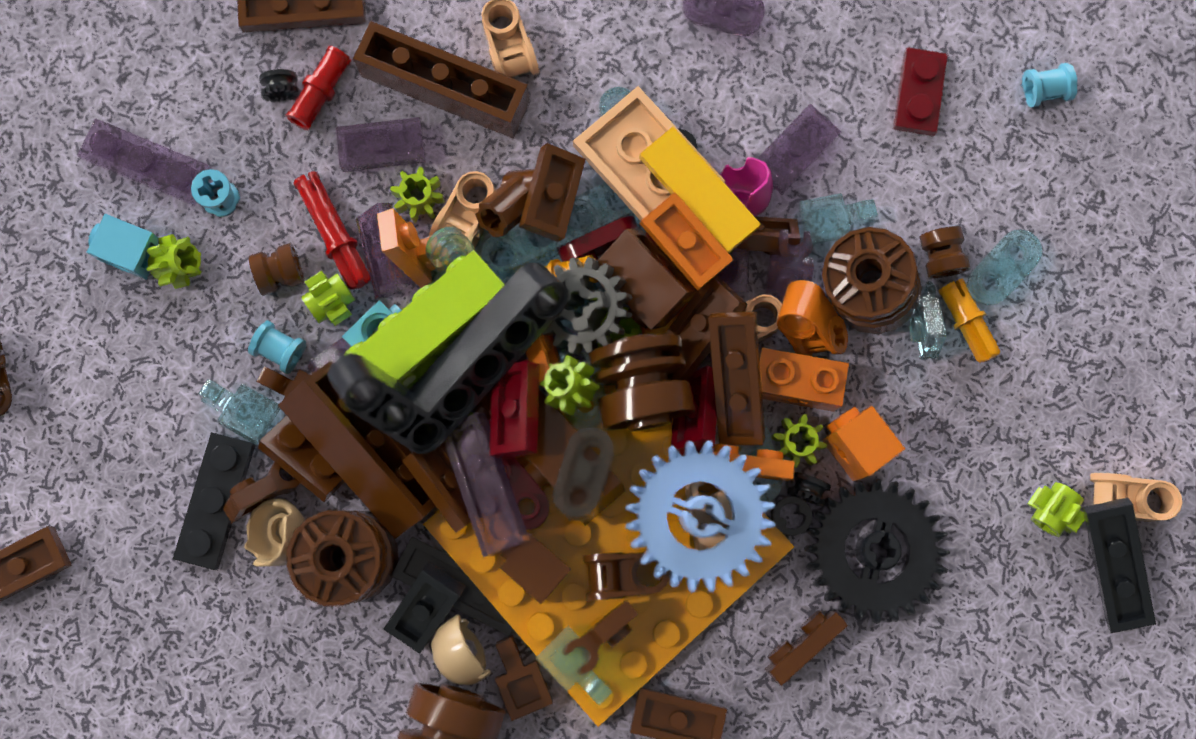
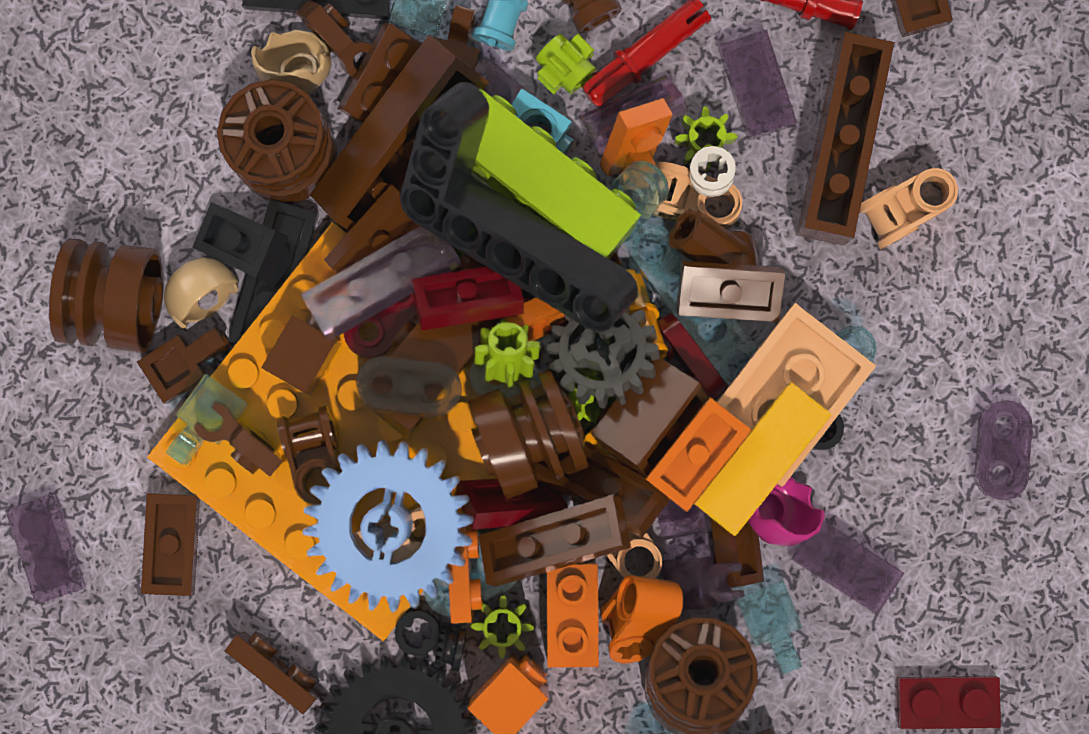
camera: 80 degrees right, 5 degrees up
none -> white bush [689,146,736,197]

